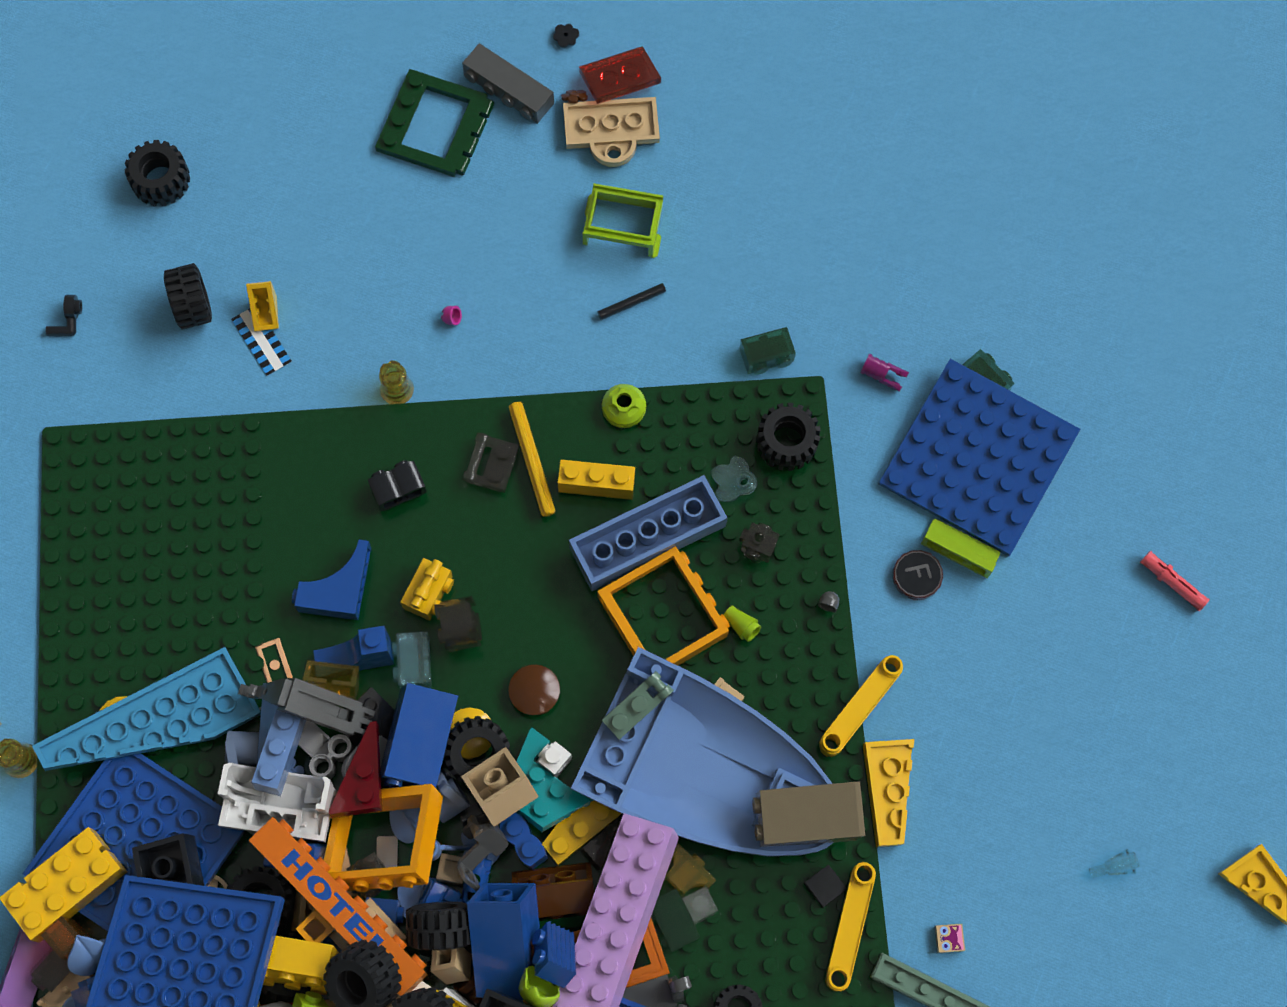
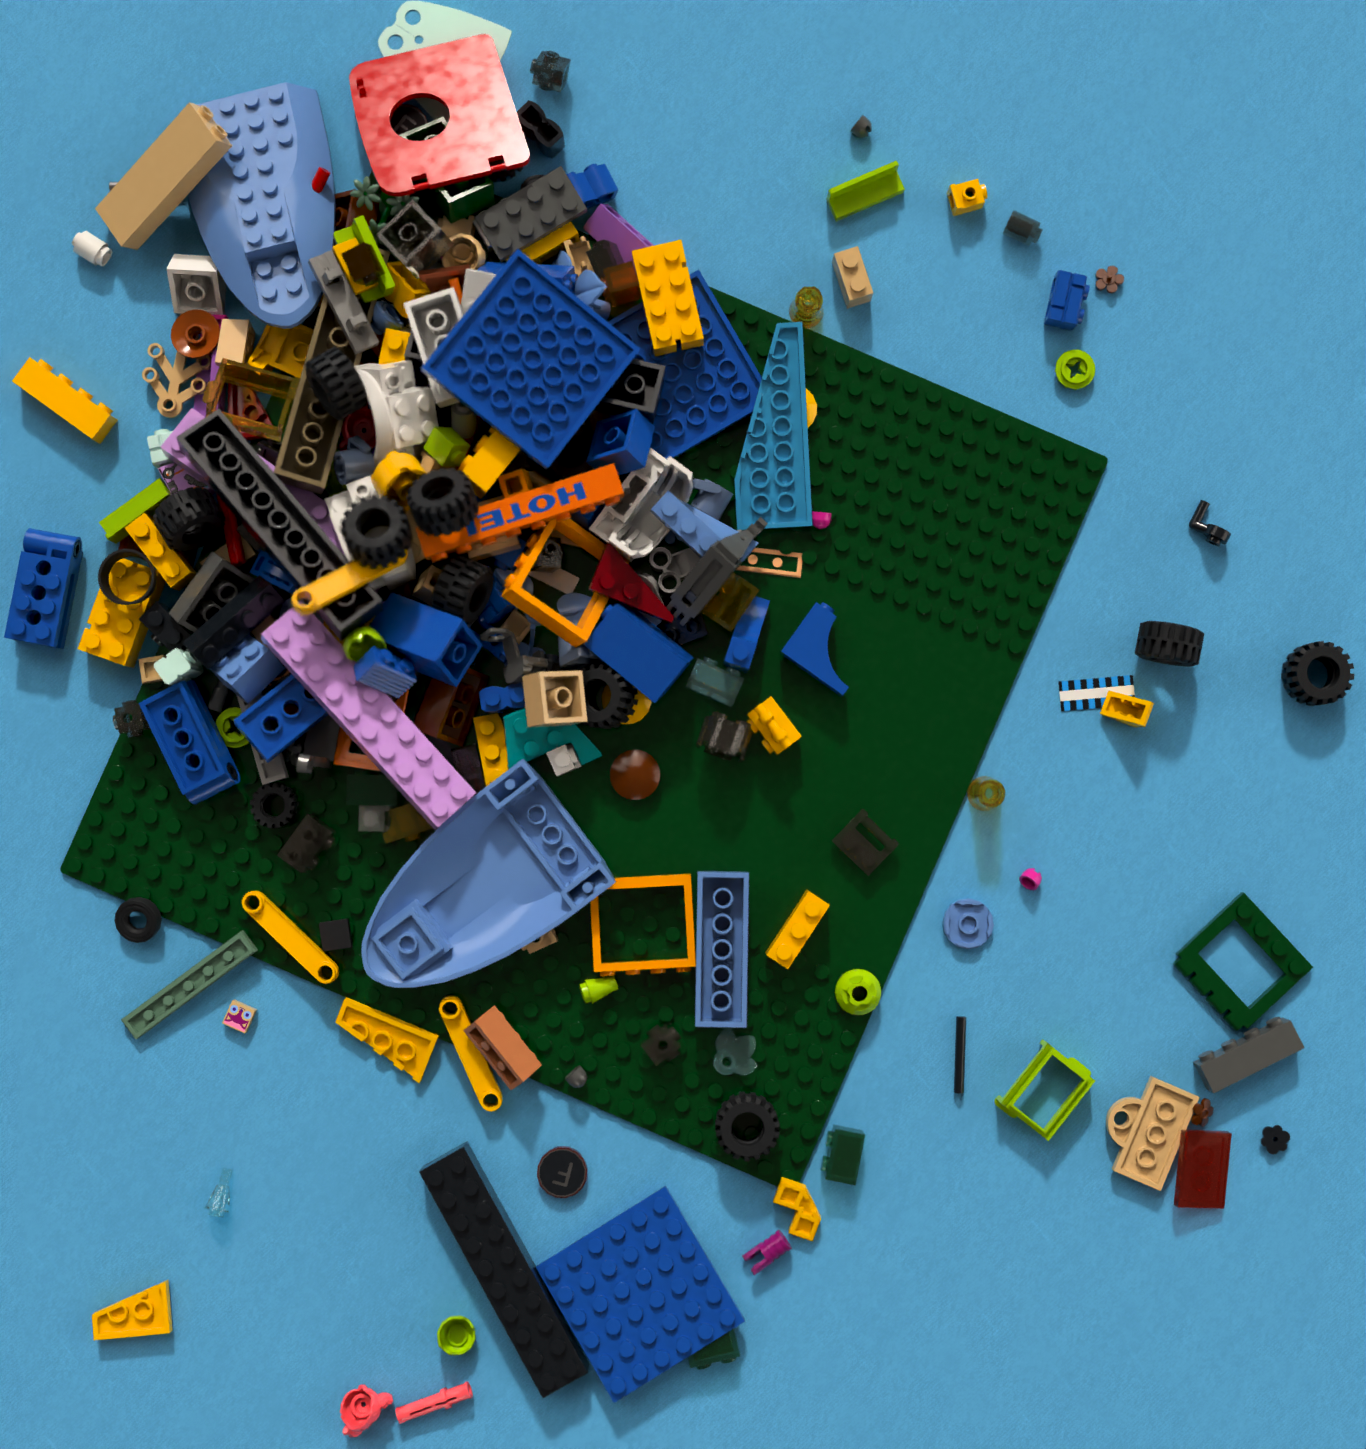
camera: 125 degrees right, 15 degrees up
black brick [368,460,427,511] -> none
yellow axle [509,402,555,517] -> none
sand green plate [602,671,674,740] -> none
dark tan slope [752,781,865,847] -> none
lime panel [921,519,1000,579] -> none
none -> clear smoke brick [277,814,336,873]
none -> coral hair [340,1384,394,1437]
none -> black brick [419,1141,589,1398]
none -> lime hair [437,1315,476,1356]
none -> nougat brick [463,1005,542,1090]
none -> blue brick [587,409,655,475]
none -> yellow tile [773,1177,821,1241]
none -> dark pink hinge [812,511,832,529]
none -> medium blue tile [942,898,994,949]

